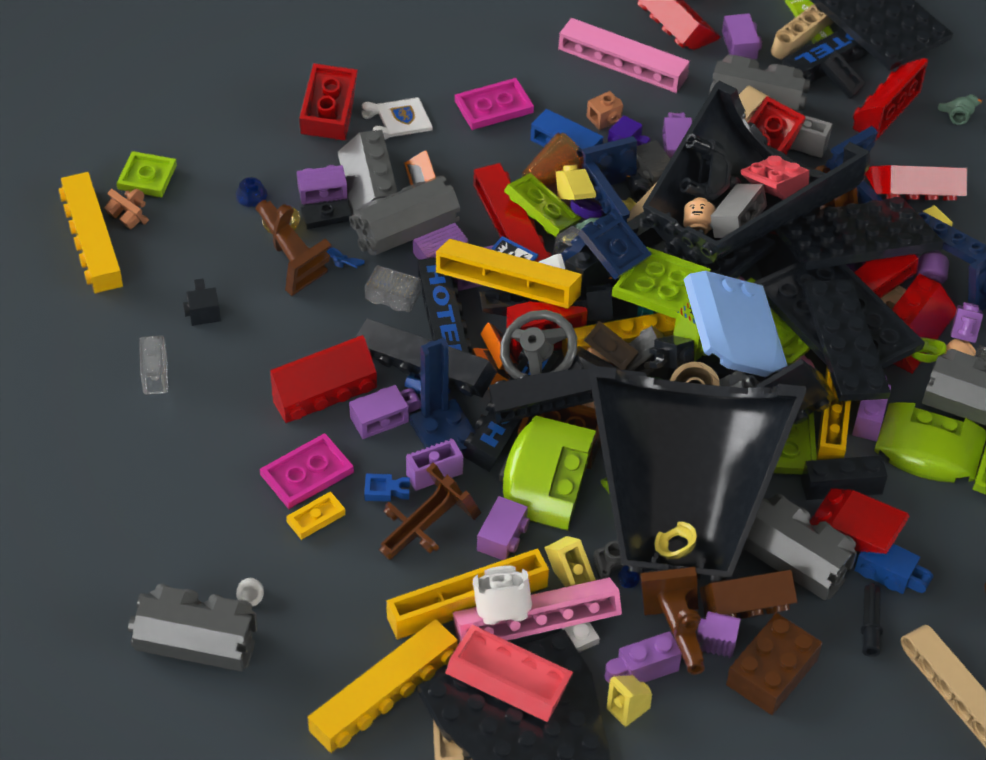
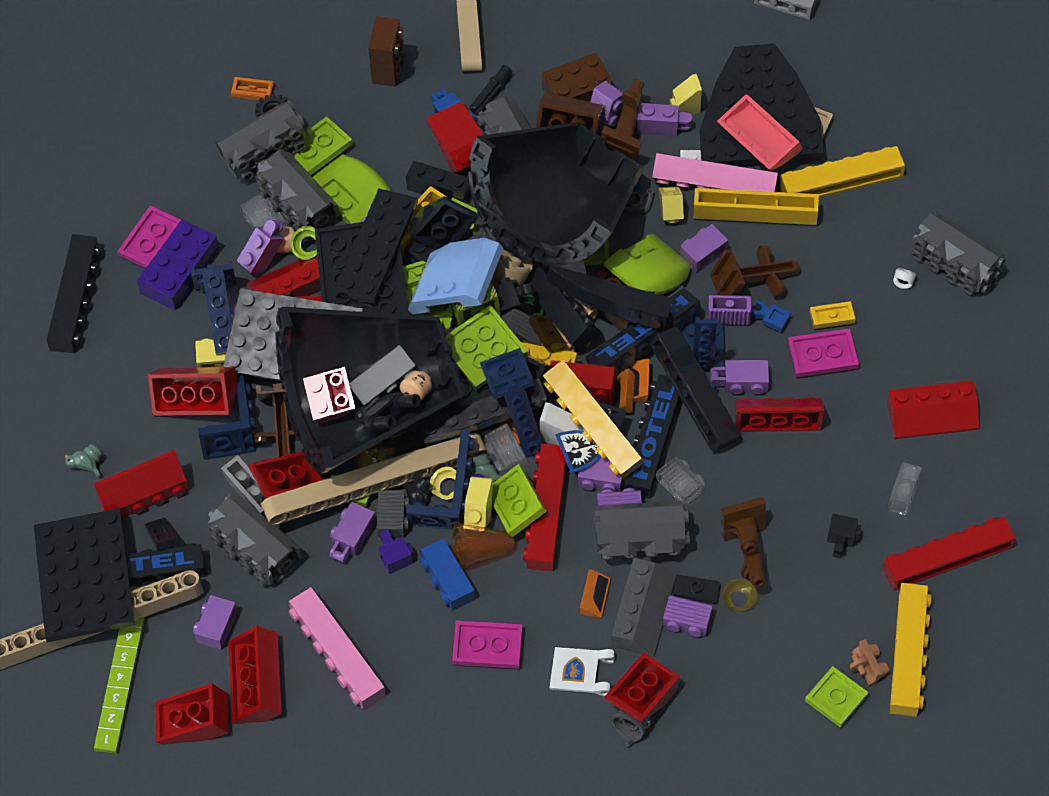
camera: 150 degrees left, 10 degrees up
clear blue cone [236,177,267,207] -> none
blue piece [327,248,365,268] -> none
white brick [473,566,532,625] -> none
dark grey piece [500,310,577,379] -> none
nougat brick [587,91,623,130] -> none
light yellow piece [654,522,697,560] -> none
none -> red brick [883,516,1016,591]
none -> red slope [887,380,979,439]

